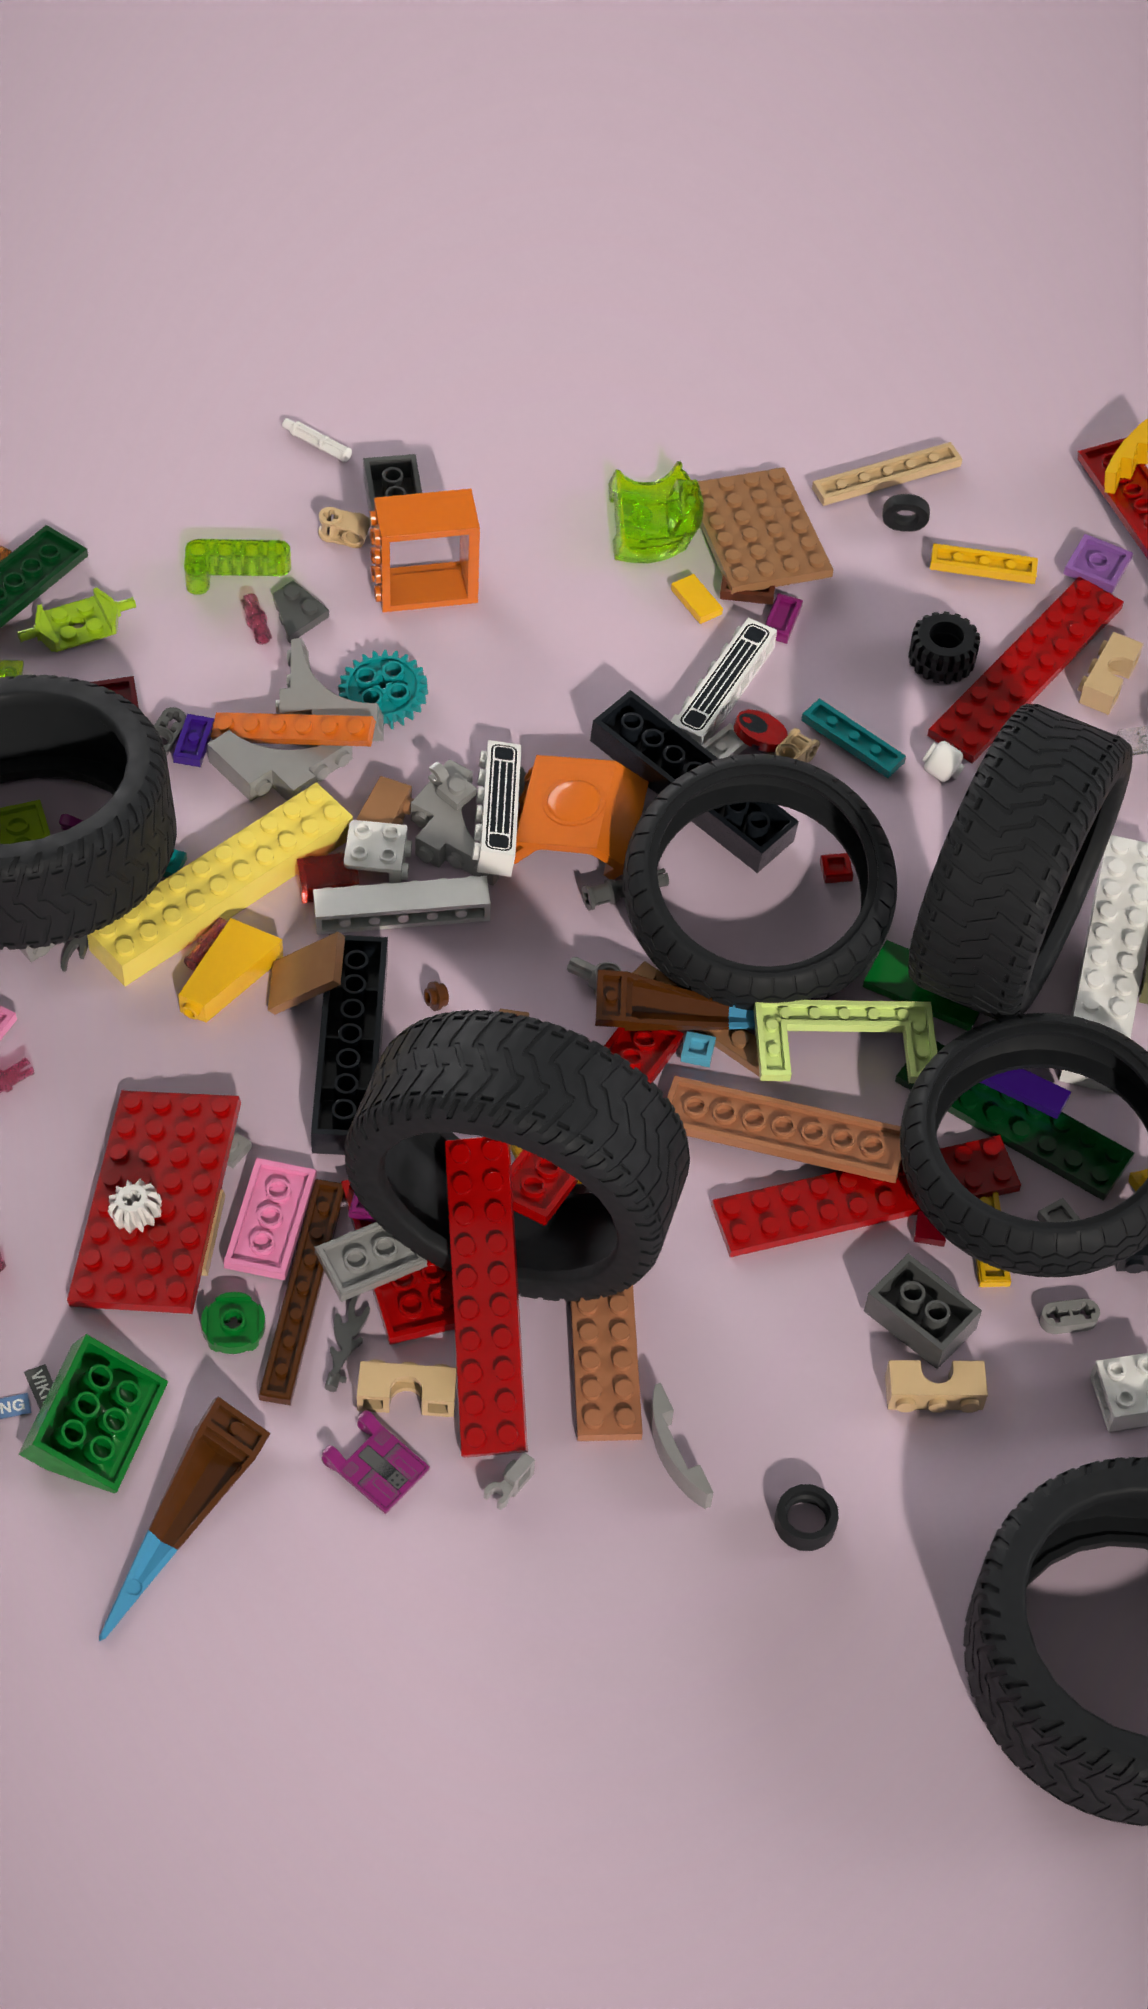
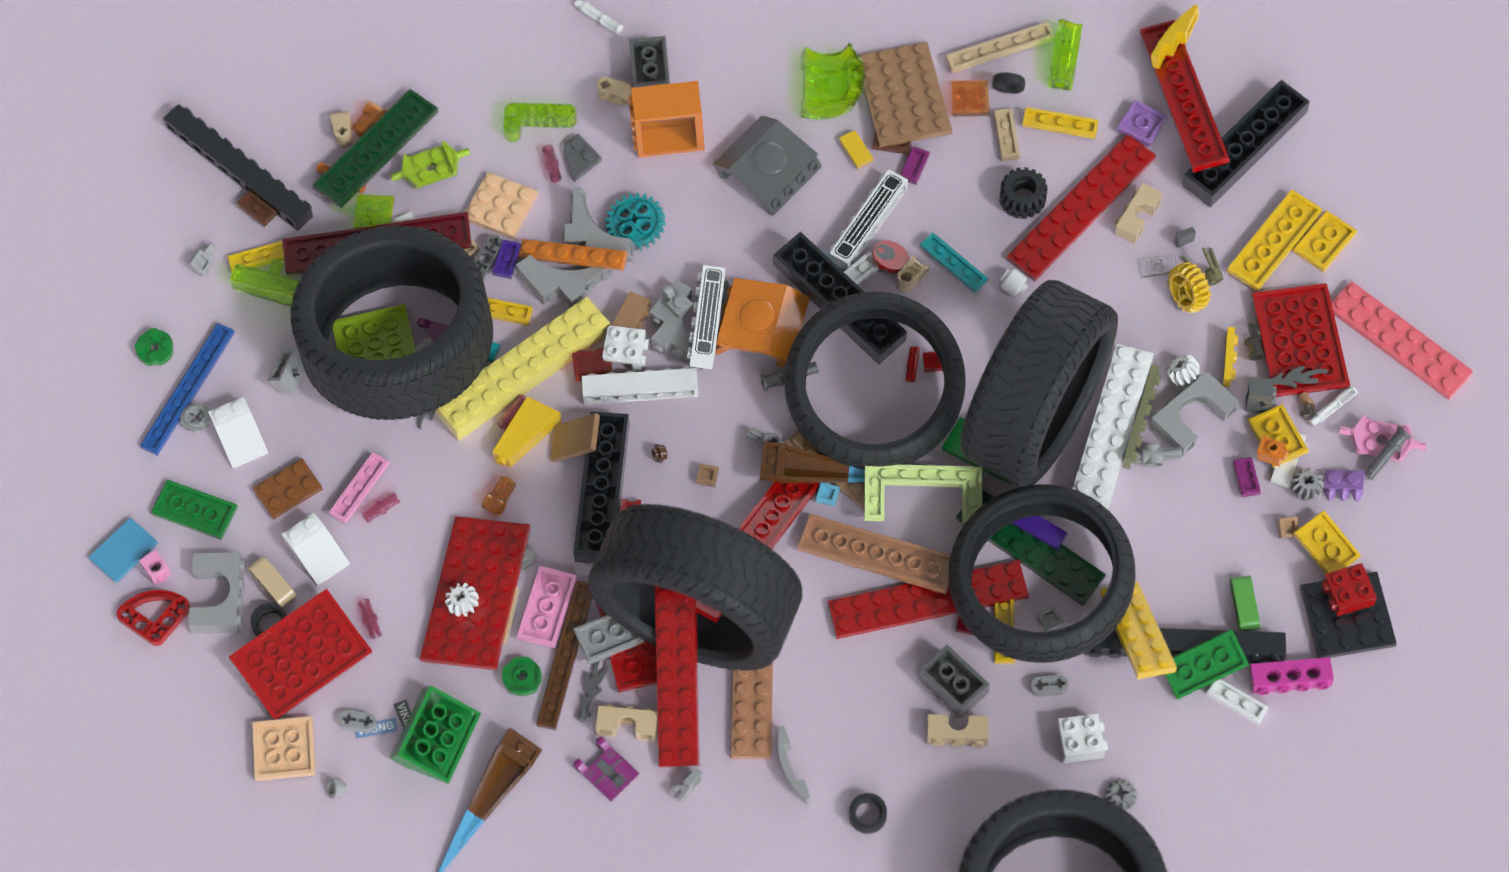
camera: 10 degrees right, 10 degrees up
none -> light nougat plate [466,172,538,240]
none -> clear orange piece [481,476,516,516]
none -> yellow tile [488,298,533,326]
none -> dark grey panel [713,115,822,216]
none -> red axle [906,346,920,383]
none -> clear orange plate [951,80,990,117]
none -> tan tile [993,108,1020,161]
none -> clear neon green piece [1048,19,1083,91]

